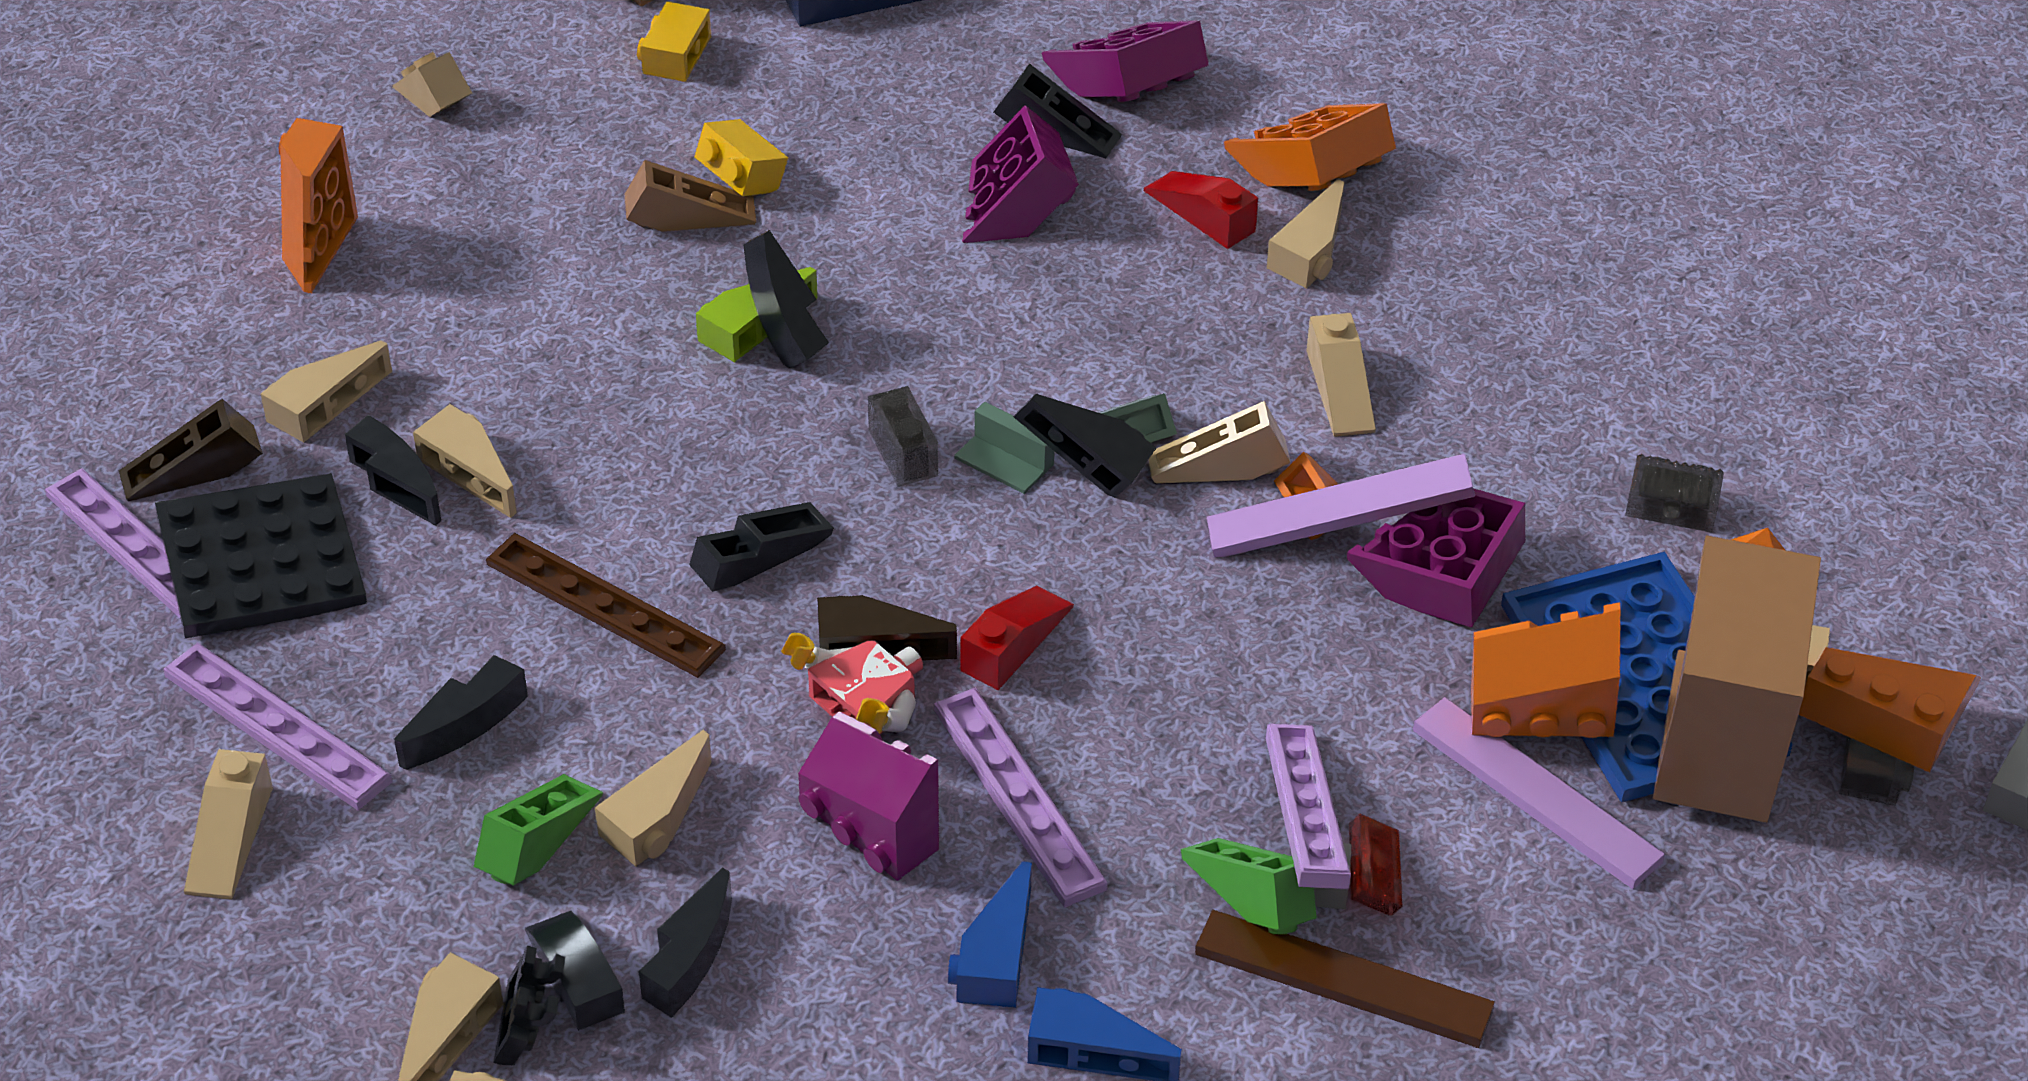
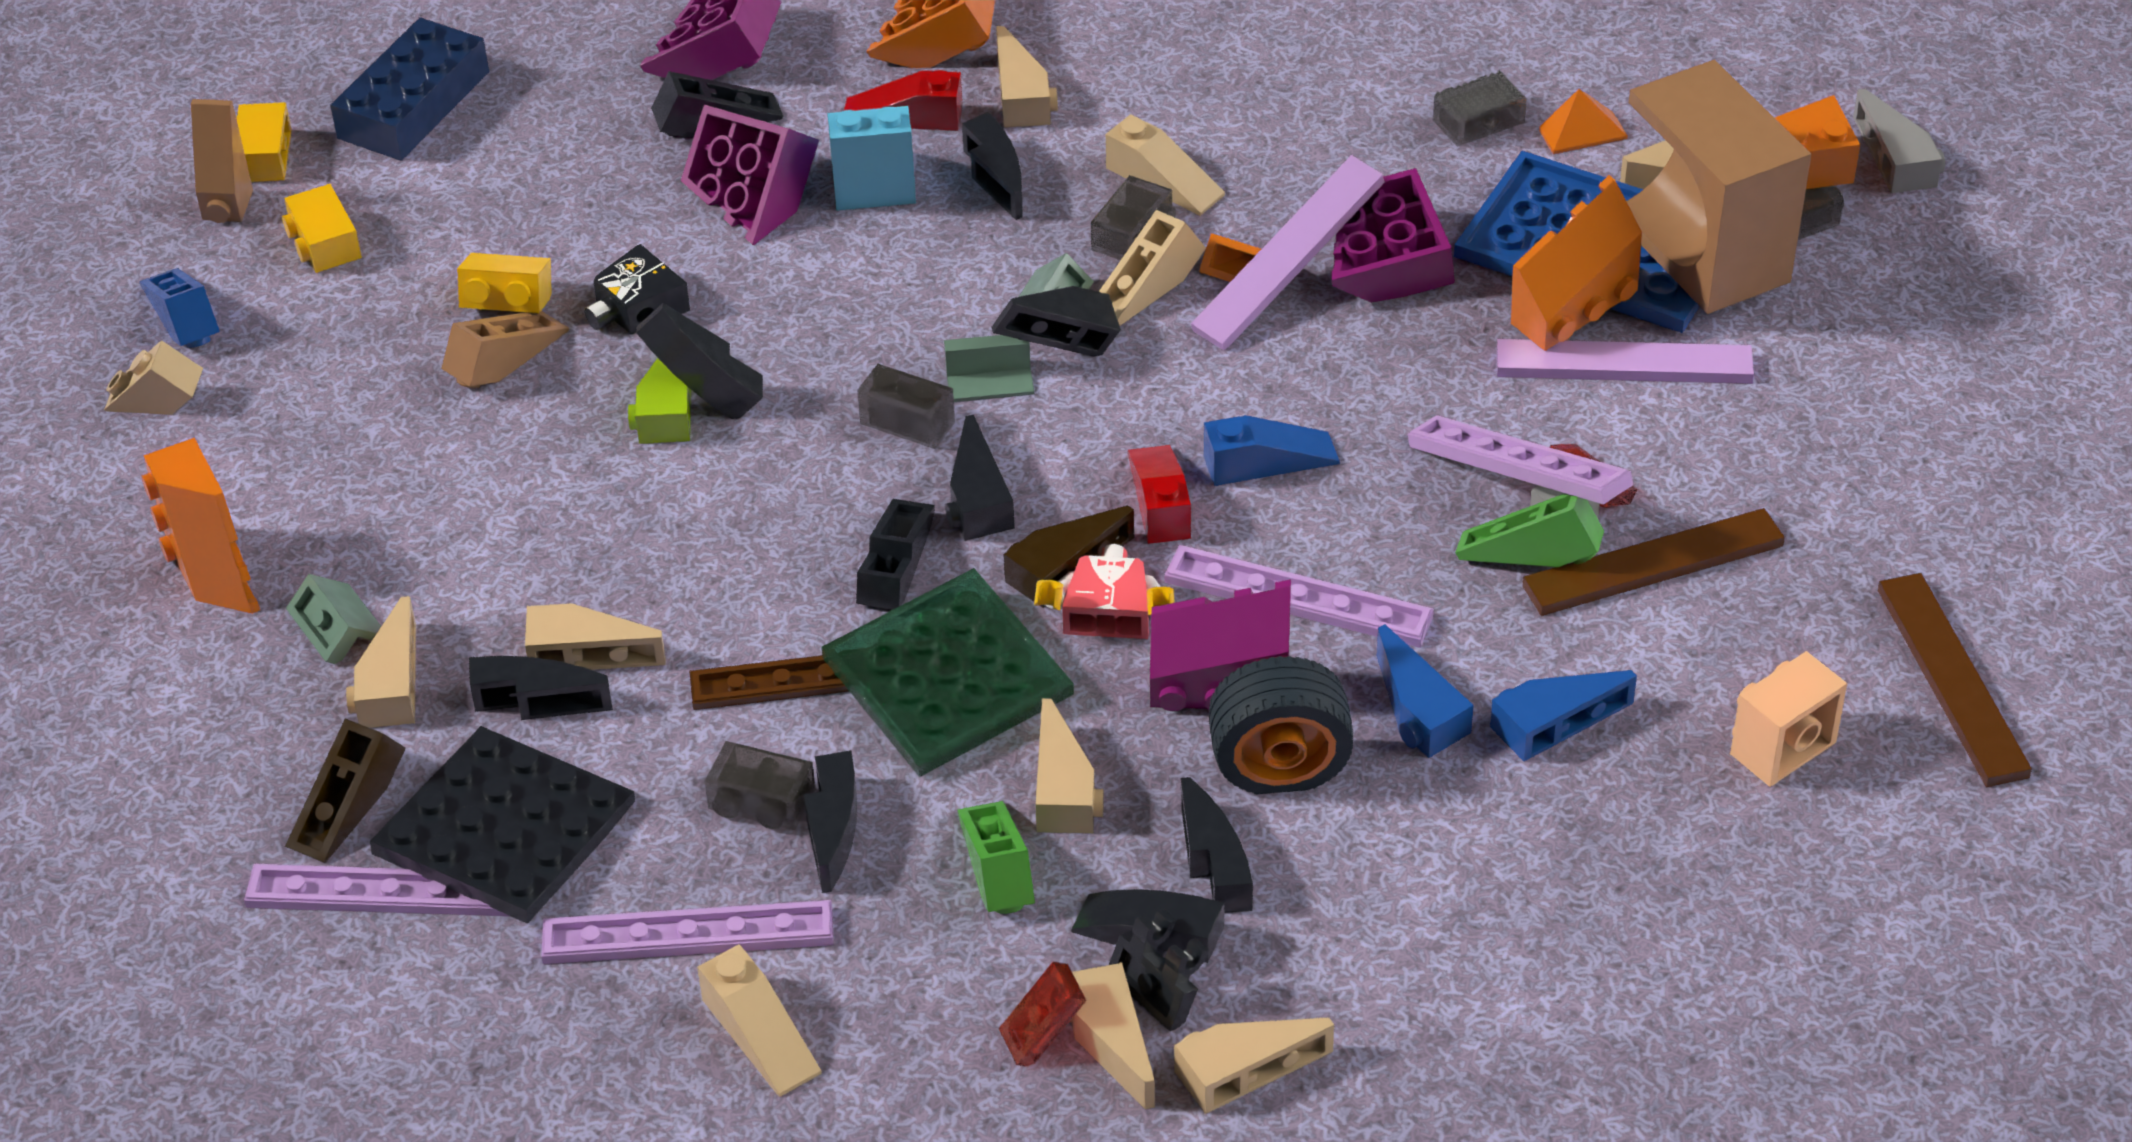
camera: 40 degrees left, 0 degrees up
none -> blue slope [139,268,220,348]
none -> sand green panel [286,574,381,664]
none -> black torso [584,244,690,335]
none -> clear smoke brick [704,741,816,830]
none -> clear green plate [821,568,1074,777]
none -> medium azure slope [827,106,916,211]
none -> black slope [945,414,1015,541]
none -> black slope [962,112,1023,220]
none -> clear red plate [998,961,1087,1067]
none -> clear smoke brick [1091,175,1176,260]
none -> blue slope [1204,415,1340,486]
none -> black wheel [1209,656,1353,794]

